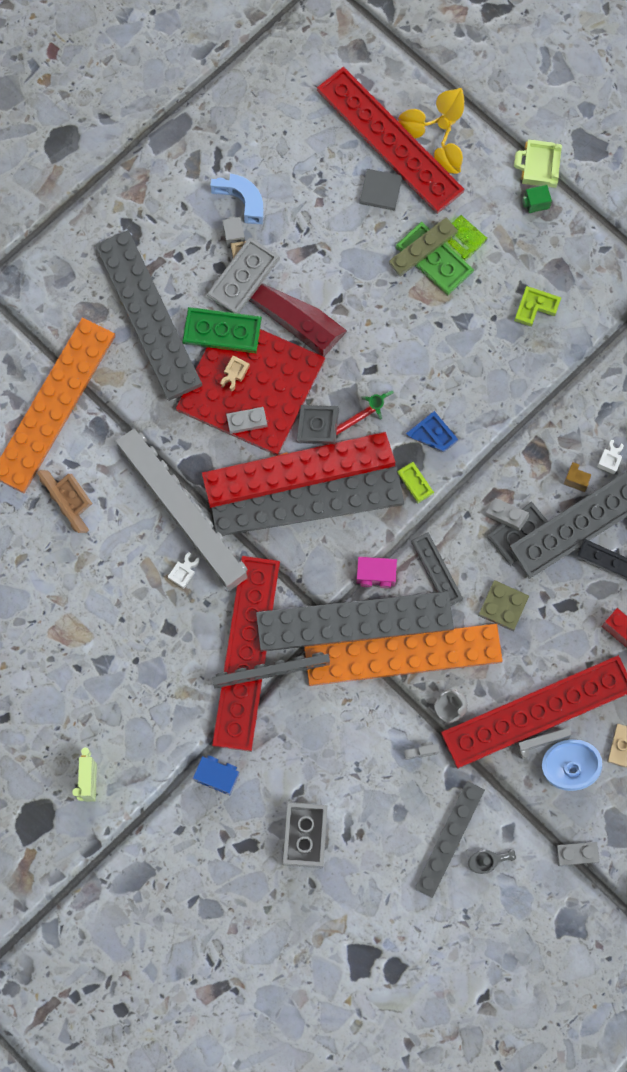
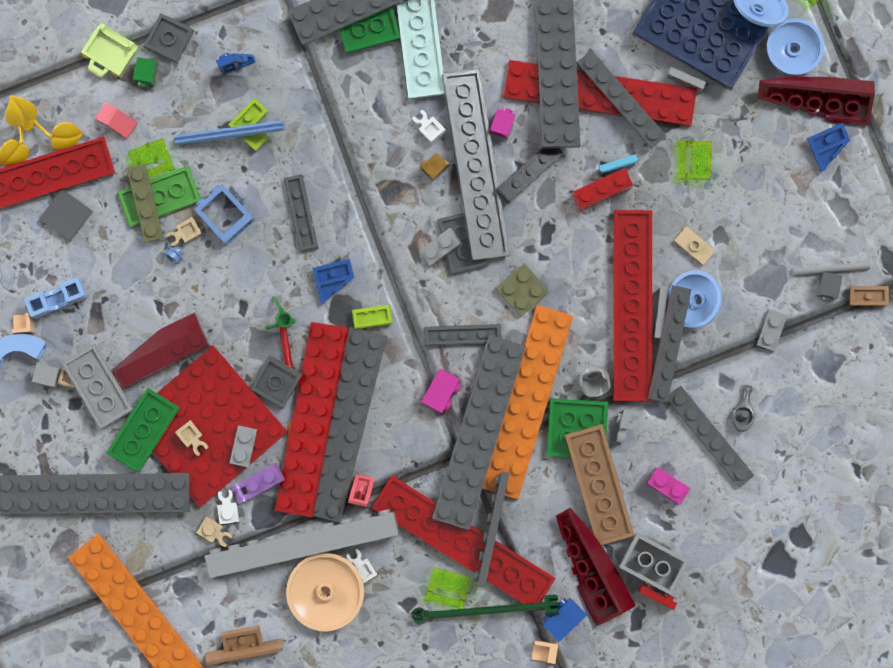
camera: 60 degrees left, 10 degrees up
none -> light nougat panel [11,313,35,334]
none -> light blue arch [24,277,89,319]
none -> coral slope [95,103,137,139]
none -> dark grey tile [143,13,195,64]
none -> medium blue plate [165,246,183,264]
none -> tan plate [166,217,202,247]
none -> medium blue axle [174,120,285,145]
none -> medium blue window [194,184,255,245]
none -> tan plate [196,516,233,547]
none -> blue wing [216,53,256,75]
none -> white plate [217,490,240,525]
none -> medium lavender plate [230,463,285,505]
none -> dark grey tile [284,174,319,253]
none -> light nougat dish [286,553,364,631]
none -> coral slope [348,474,375,507]
none -> dark green hinge [411,594,559,625]
none -> clear neon green plate [425,567,471,609]
none -> light nougat panel [532,640,558,664]
none -> green plate [547,398,608,458]
none -> dark red wedge [556,508,636,626]
none -> medium nougat plate [565,424,634,545]
none -> red plate [638,583,677,610]
none -> dark pink brick [646,467,691,505]
none -> dark grey plate [648,285,692,402]

